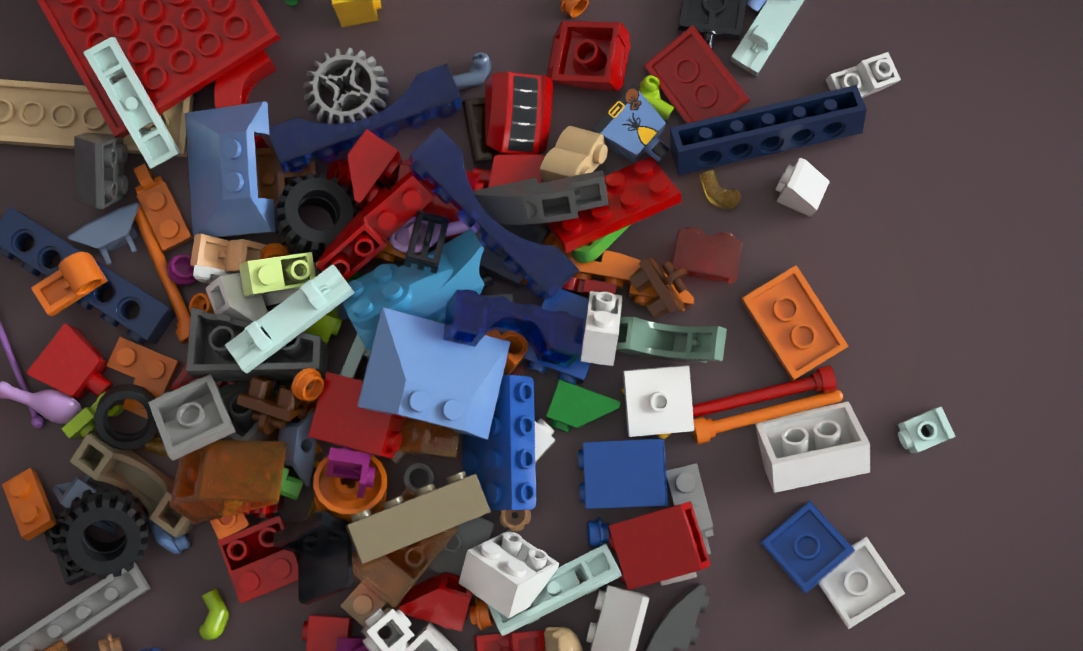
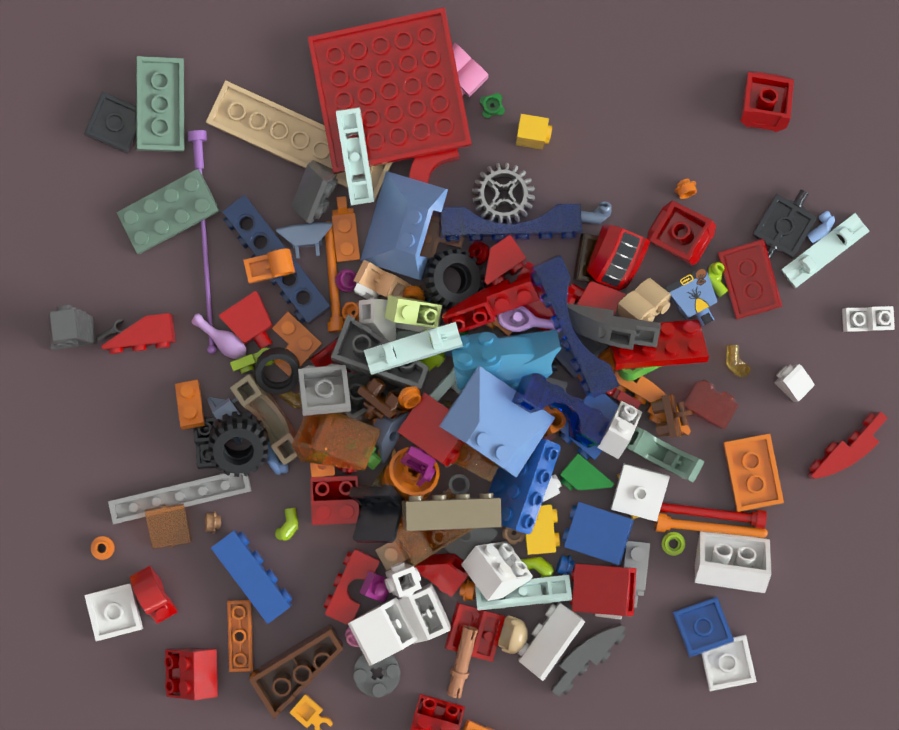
camera: 20 degrees right, 5 degrees up
black tile [404,211,450,274] -> none
dark blue brick [670,85,867,175] -> none
light aqua brick [897,407,956,454] -> none
none -> lime arm [520,557,554,578]
none -> yellow brick [525,504,560,555]
none -> lime plate [661,532,685,556]
none -> red slope [807,412,888,479]

